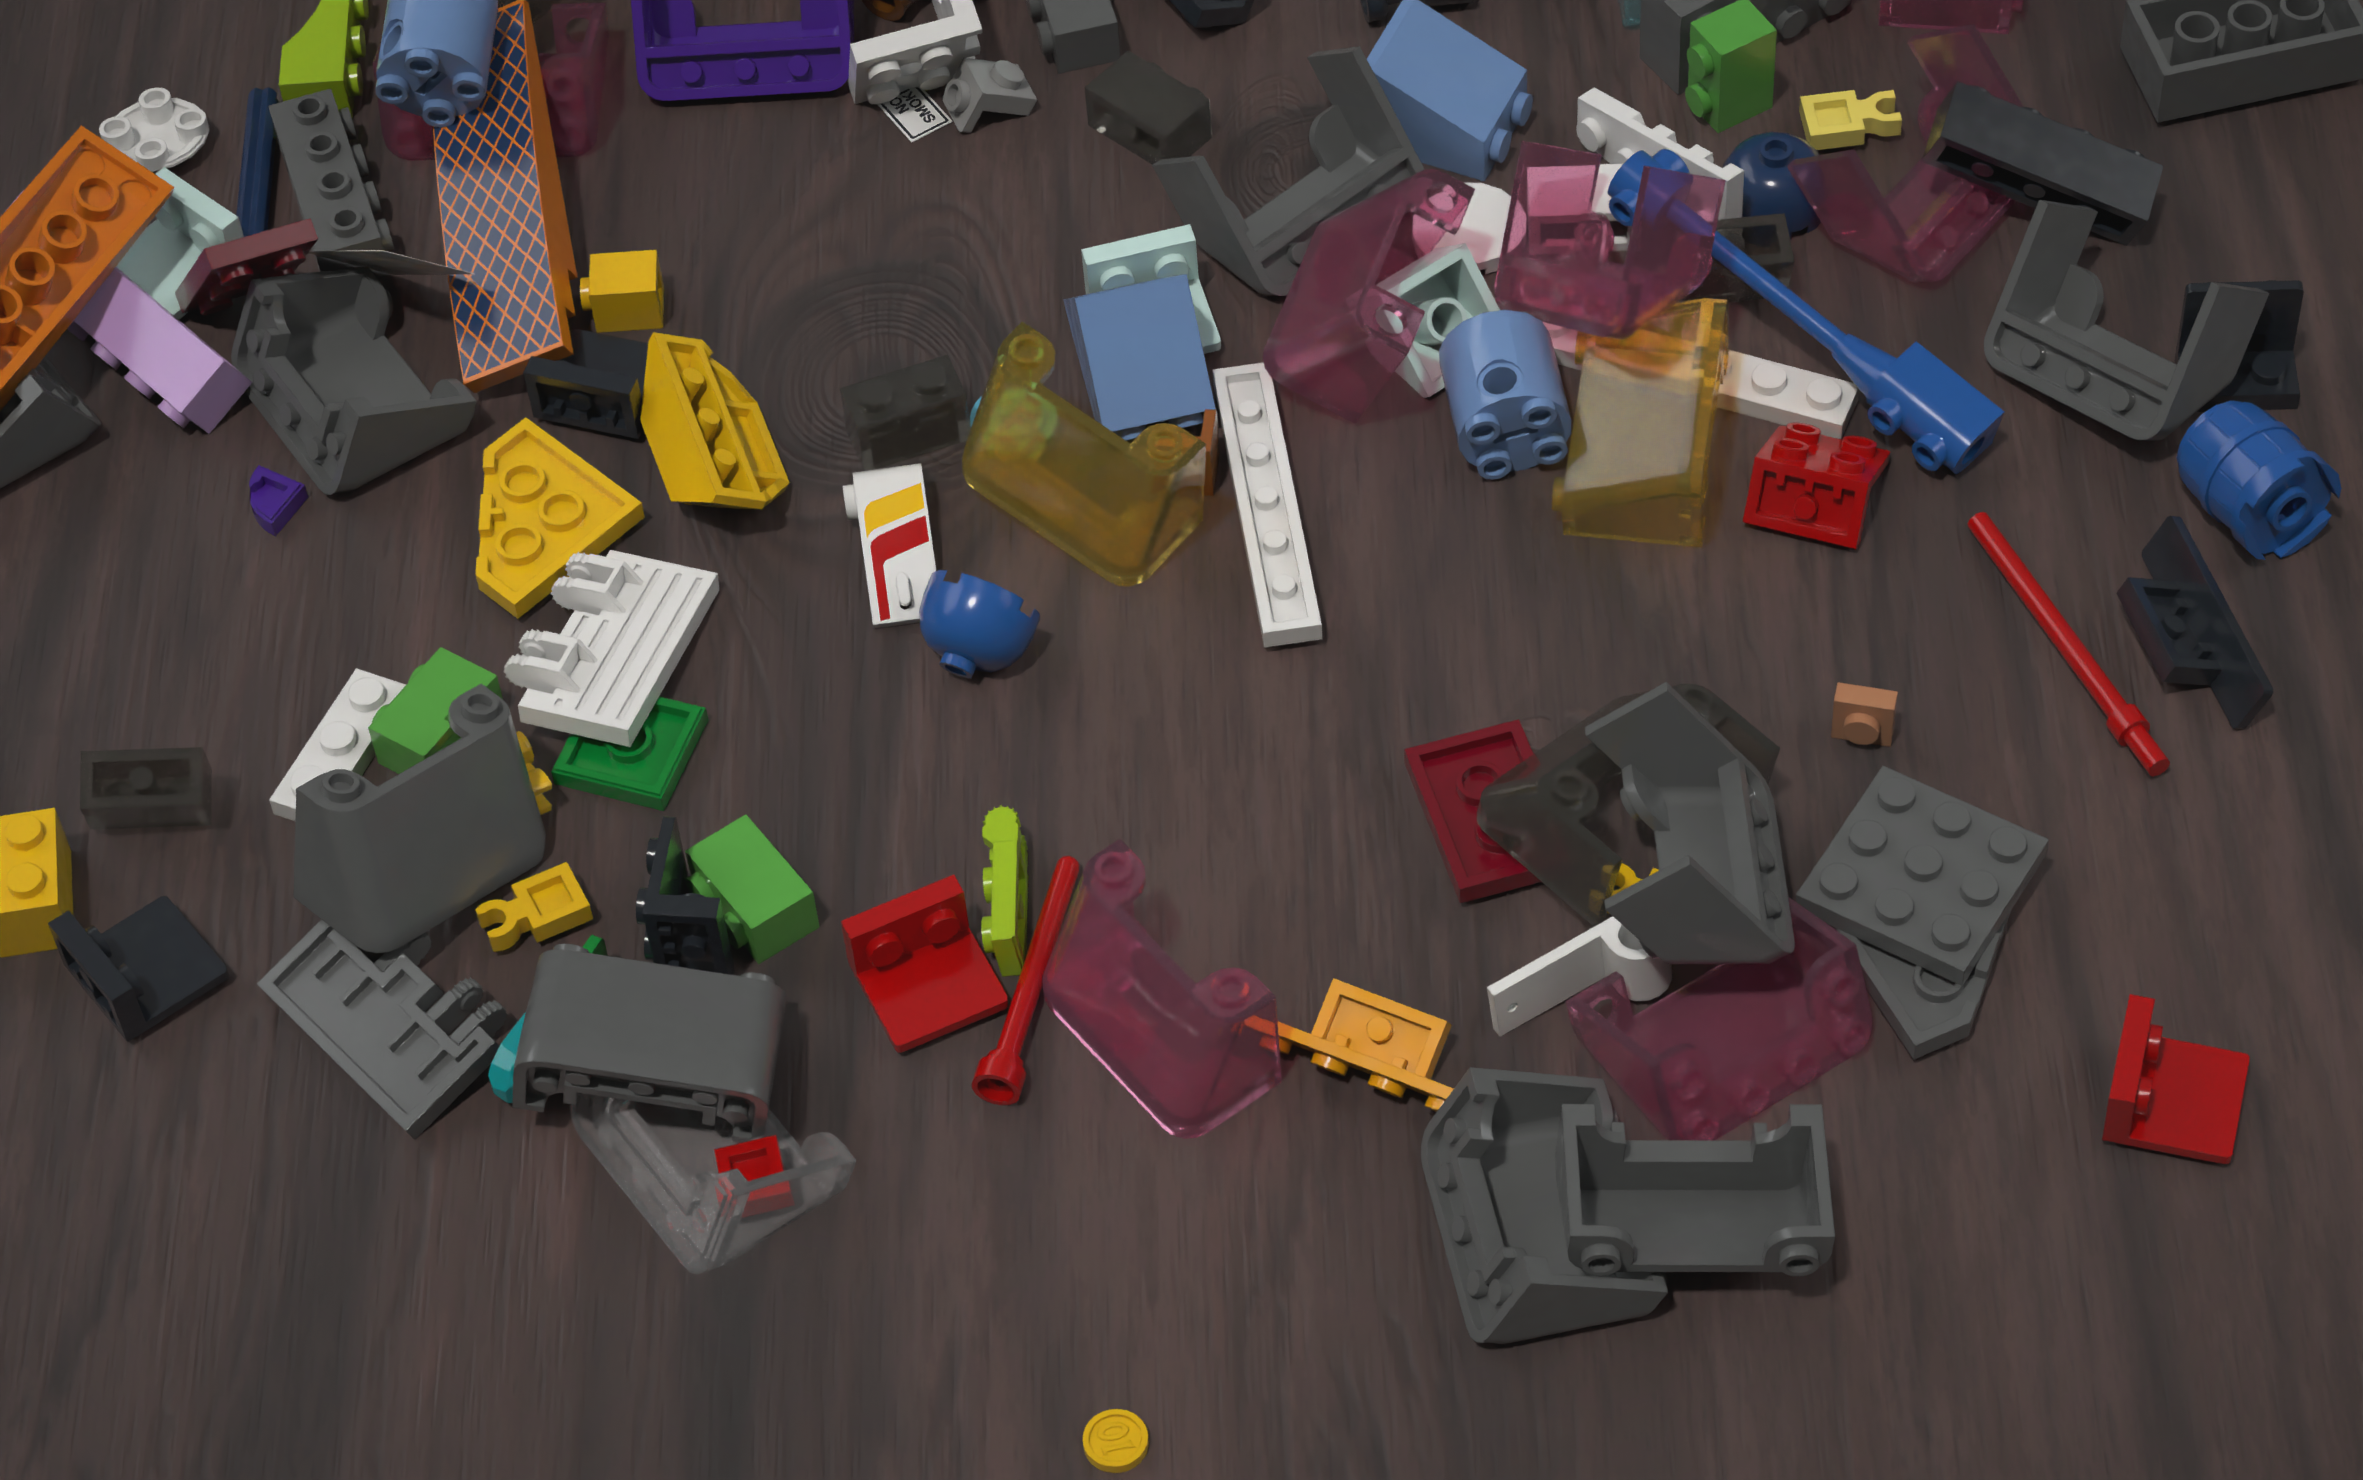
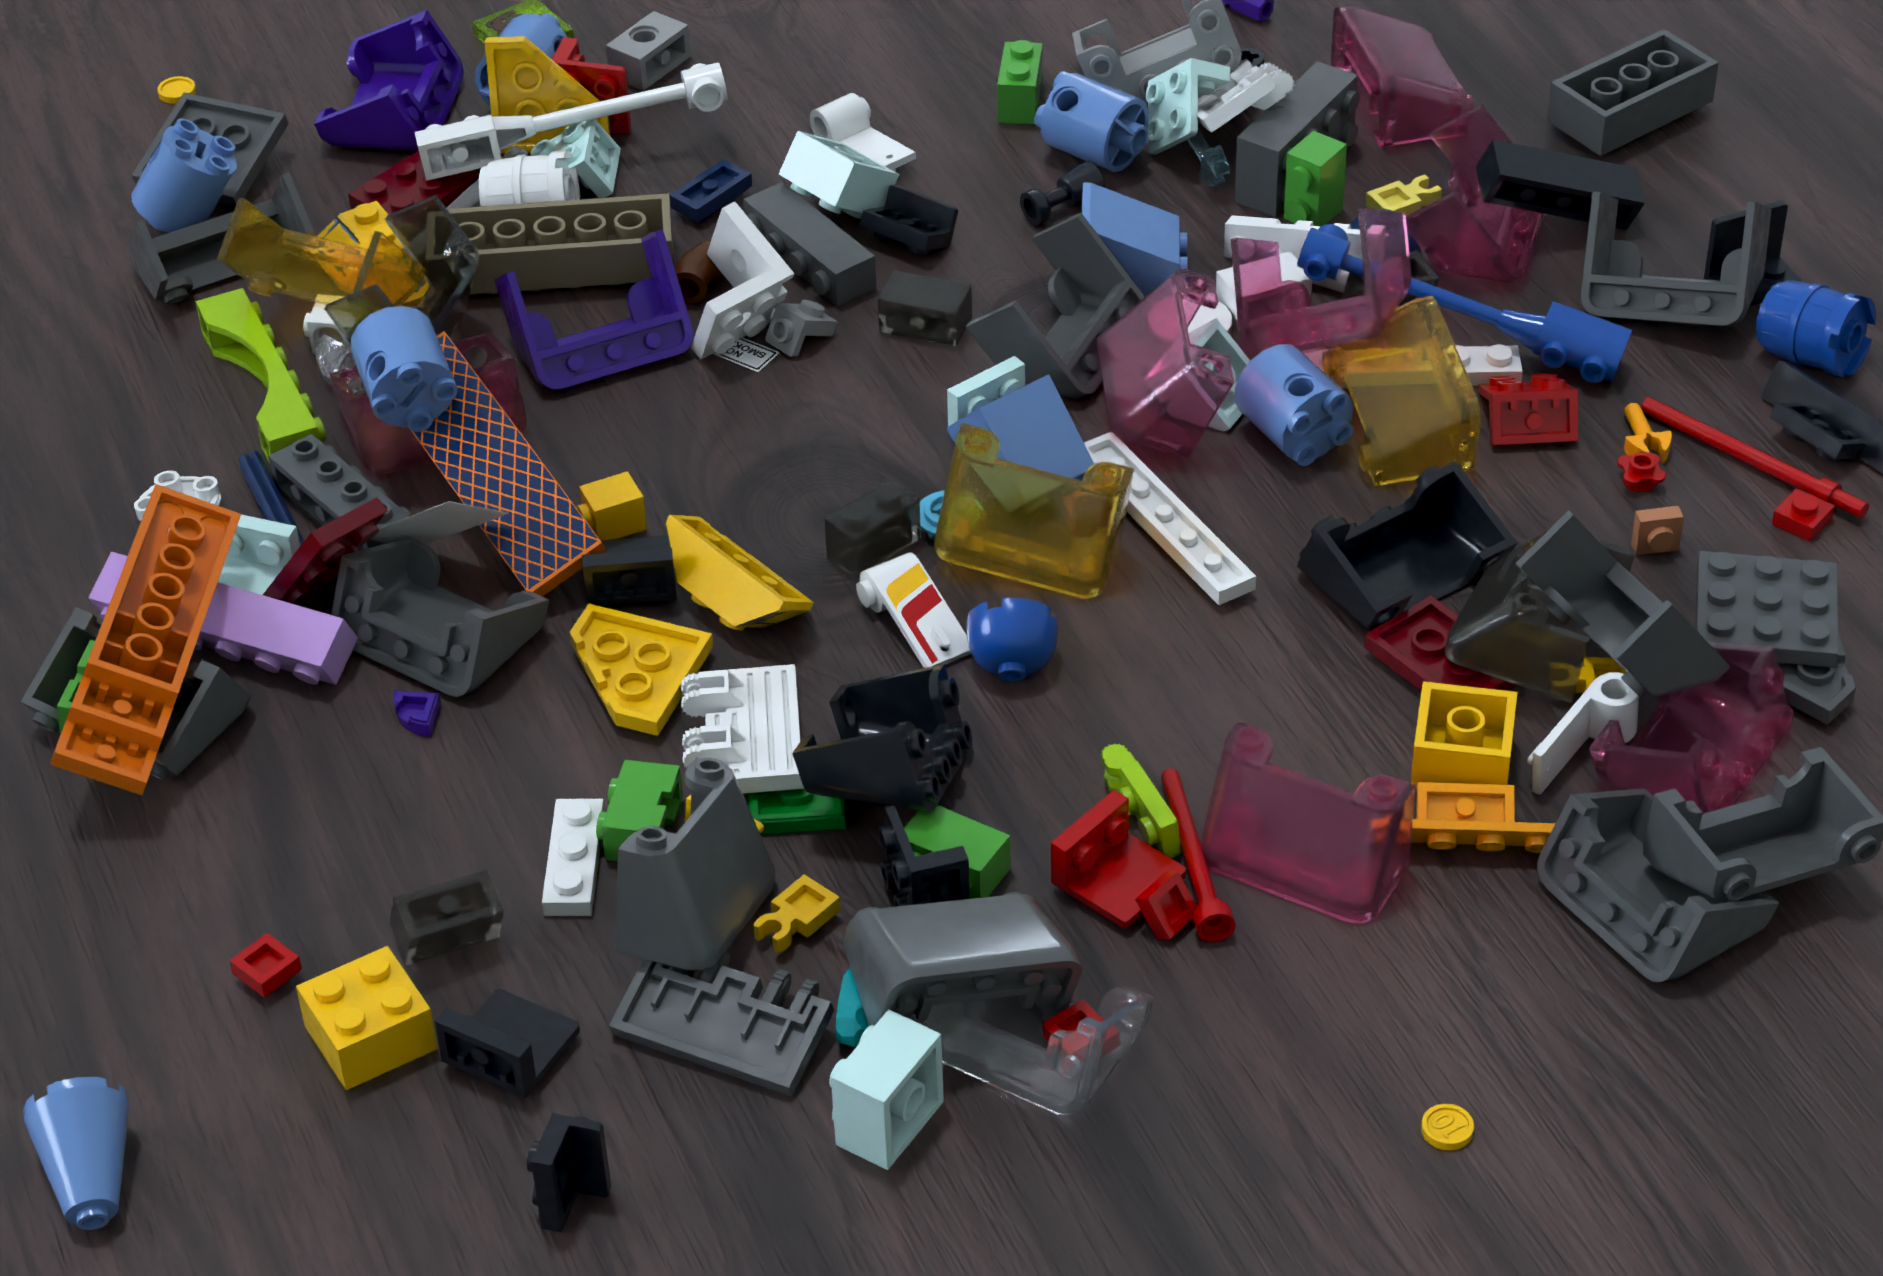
camera: 25 degrees left, 10 degrees down
none -> black bracket [527,1113,612,1233]
none -> black windscreen [792,664,973,812]
none -> light aqua brick [829,1009,944,1170]
none -> red plate [1135,871,1197,940]
none -> black windscreen [1297,461,1517,631]
none -> yellow brick [1410,681,1518,788]
none -> red plate [1617,452,1666,492]
none -> light orange bar [1624,403,1672,464]
none -> red plate [1772,488,1835,542]

